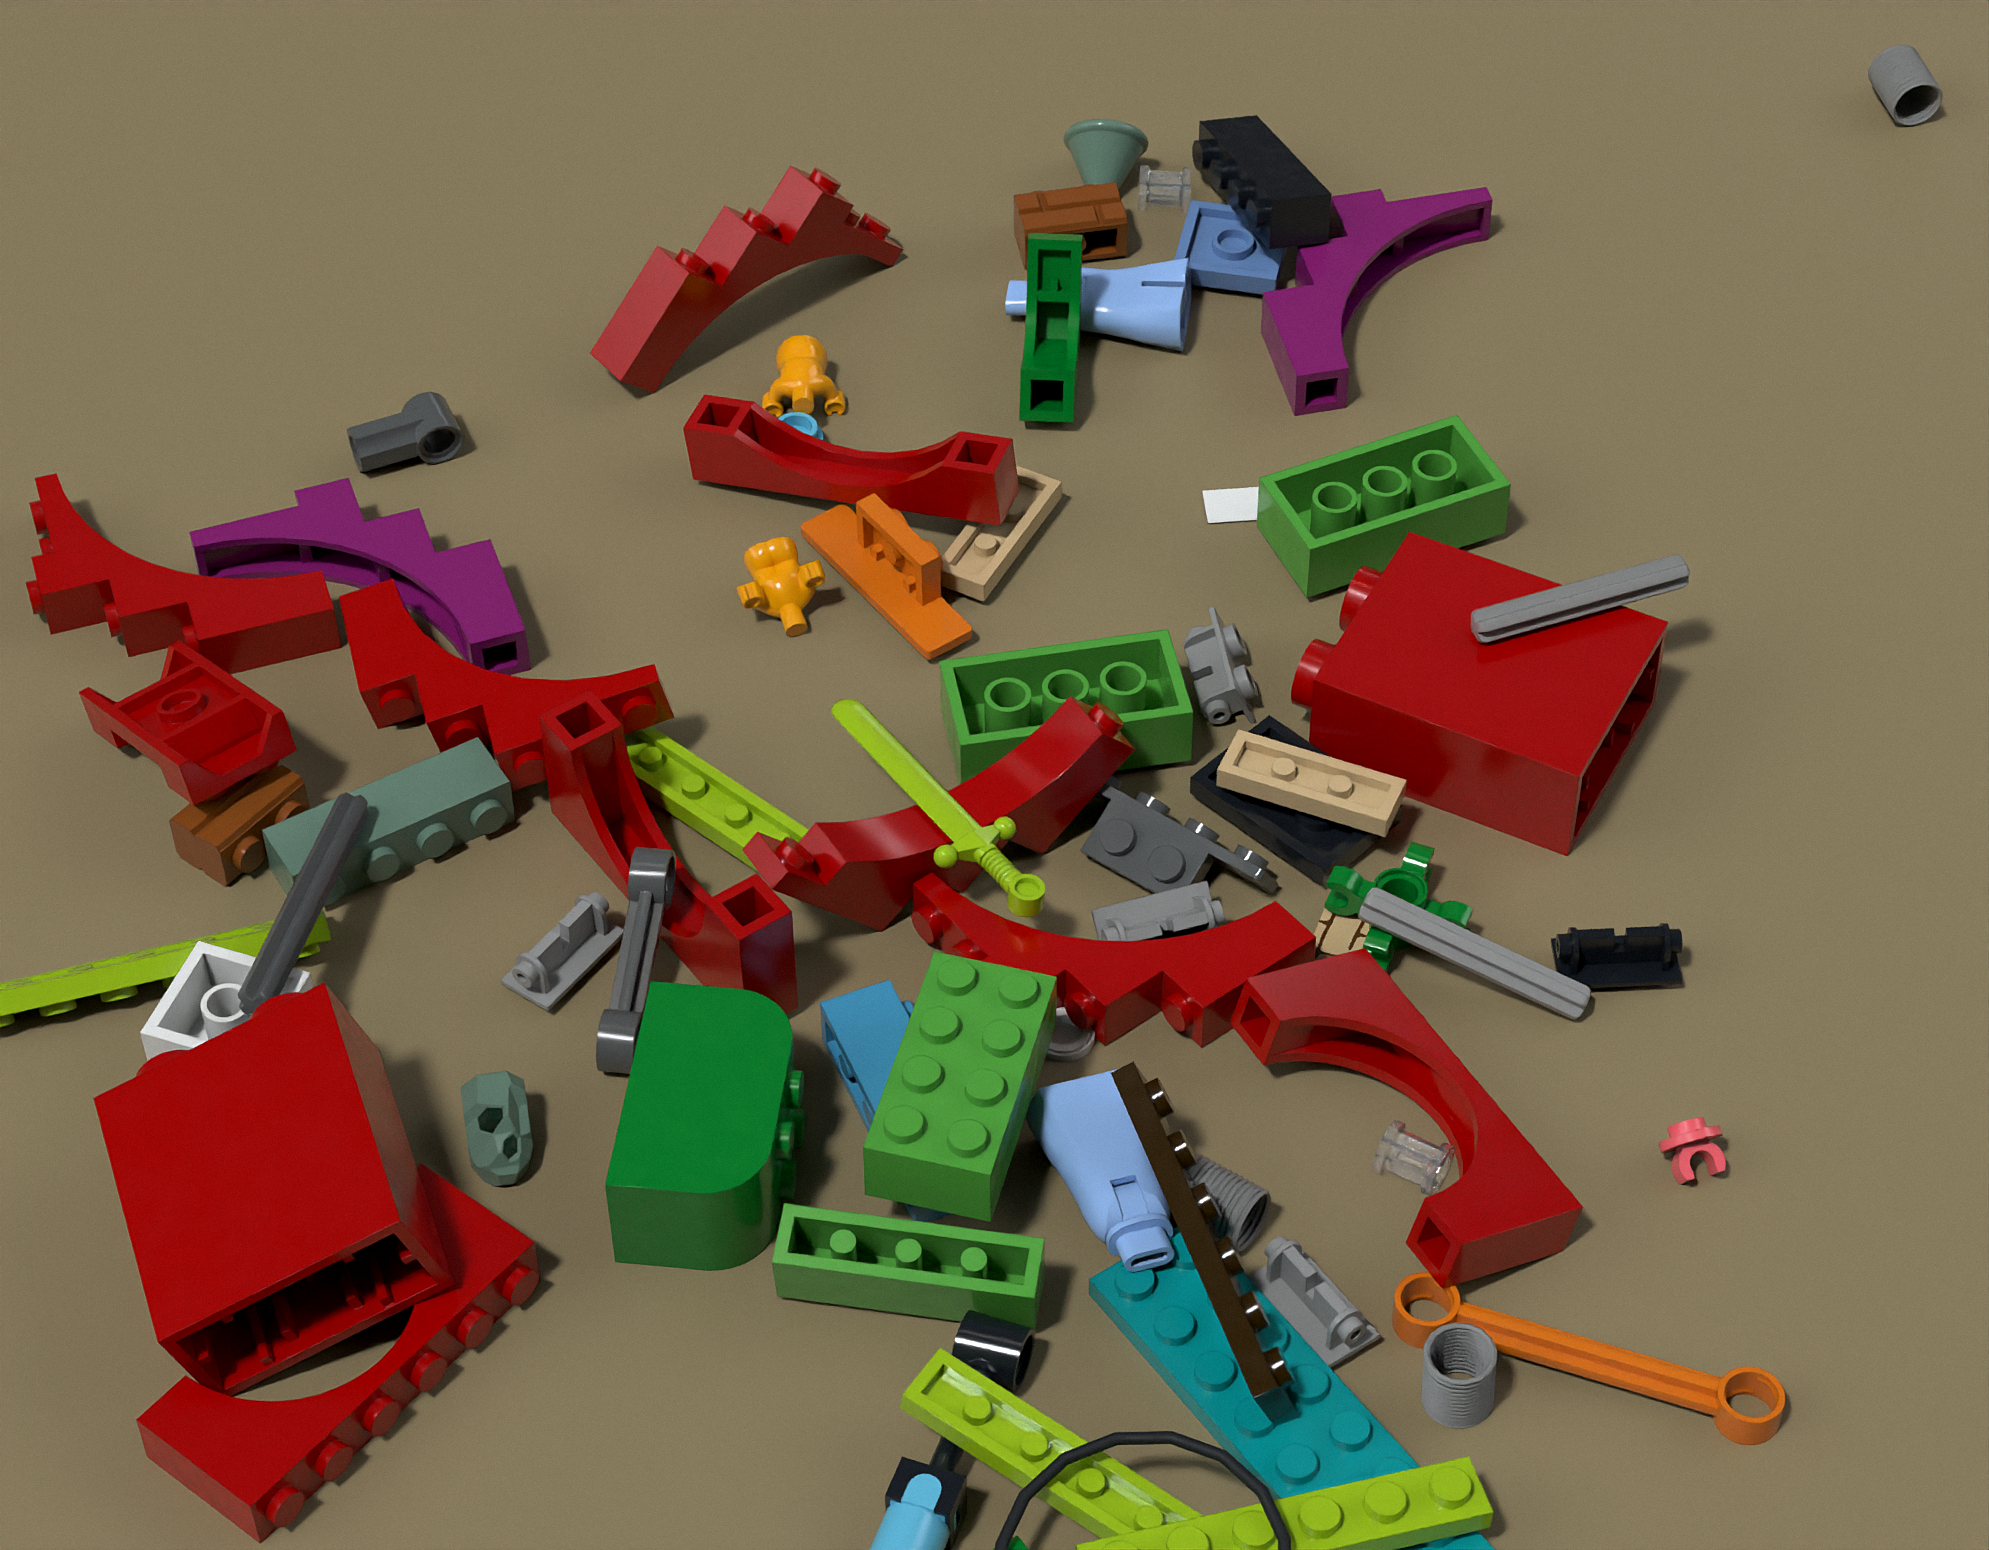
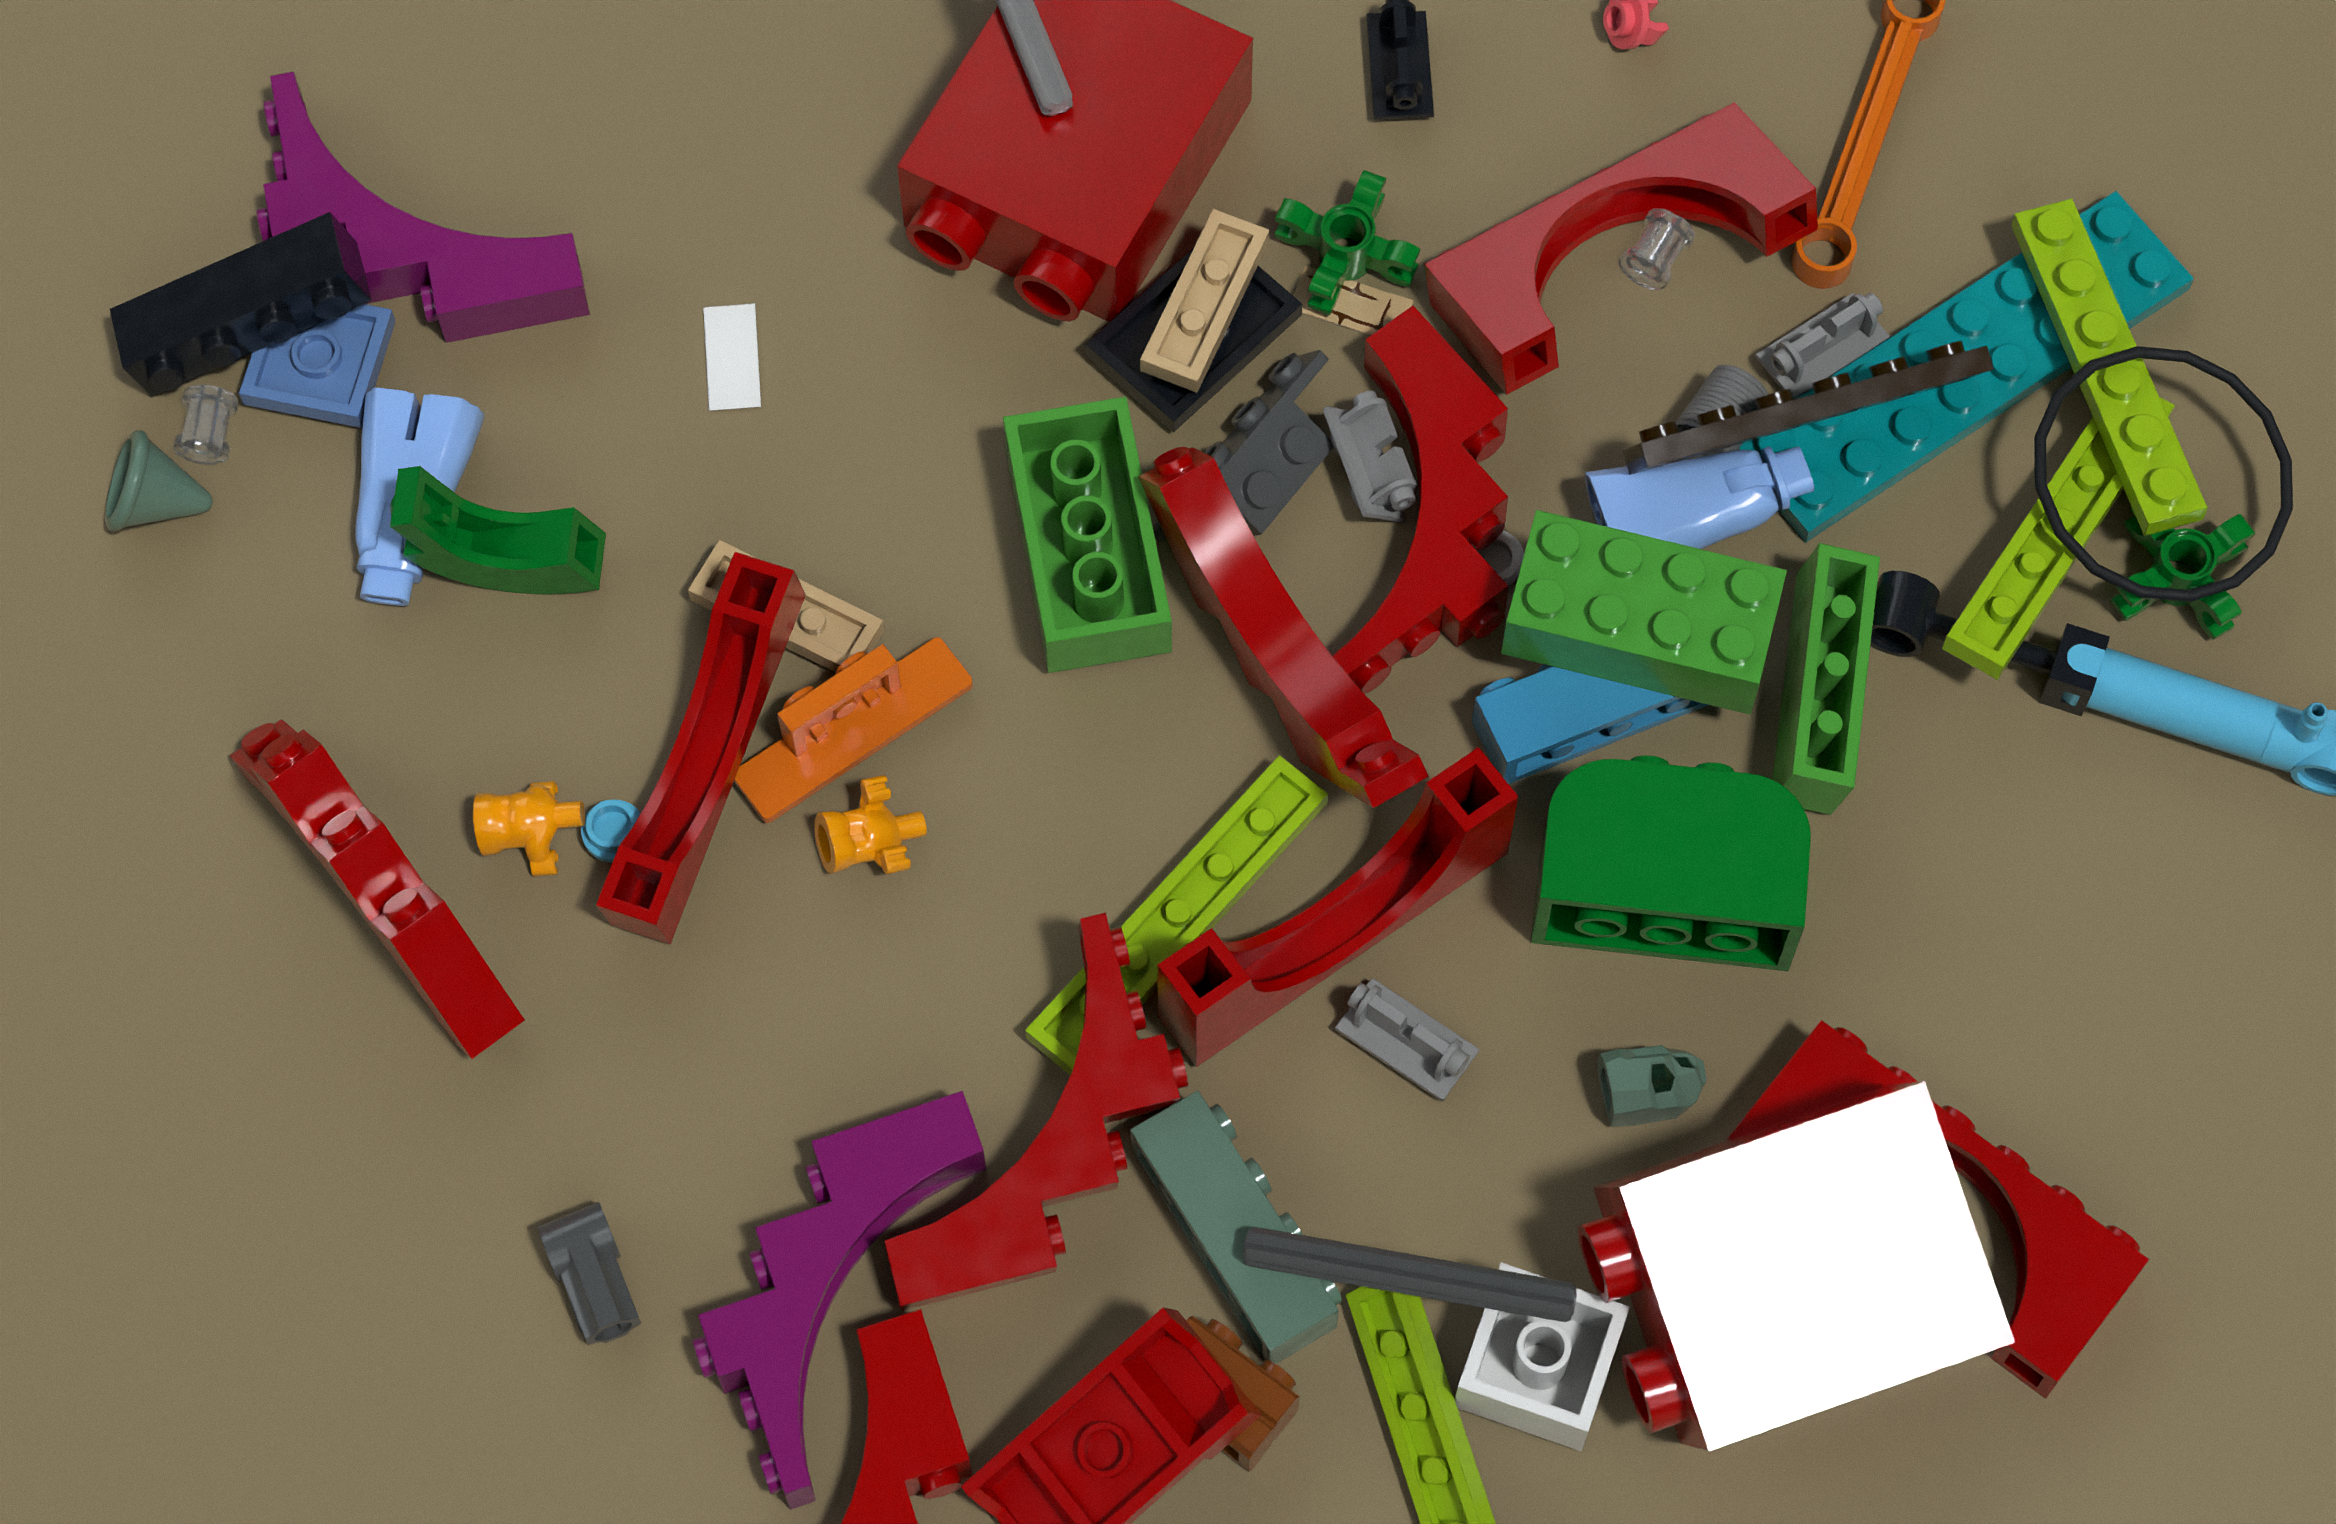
camera: 90 degrees left, 20 degrees up
dark grey piece [596,847,676,1074] -> none
lime sword [831,699,1046,917] -> none
dark orange brick [1014,182,1128,270] -> none
light grey hinge [1183,606,1258,724] -> none
bright green brick [1256,415,1511,598] -> none
light grey axle [1358,887,1591,1019] -> none
light grey piece [1421,1322,1497,1429] -> none

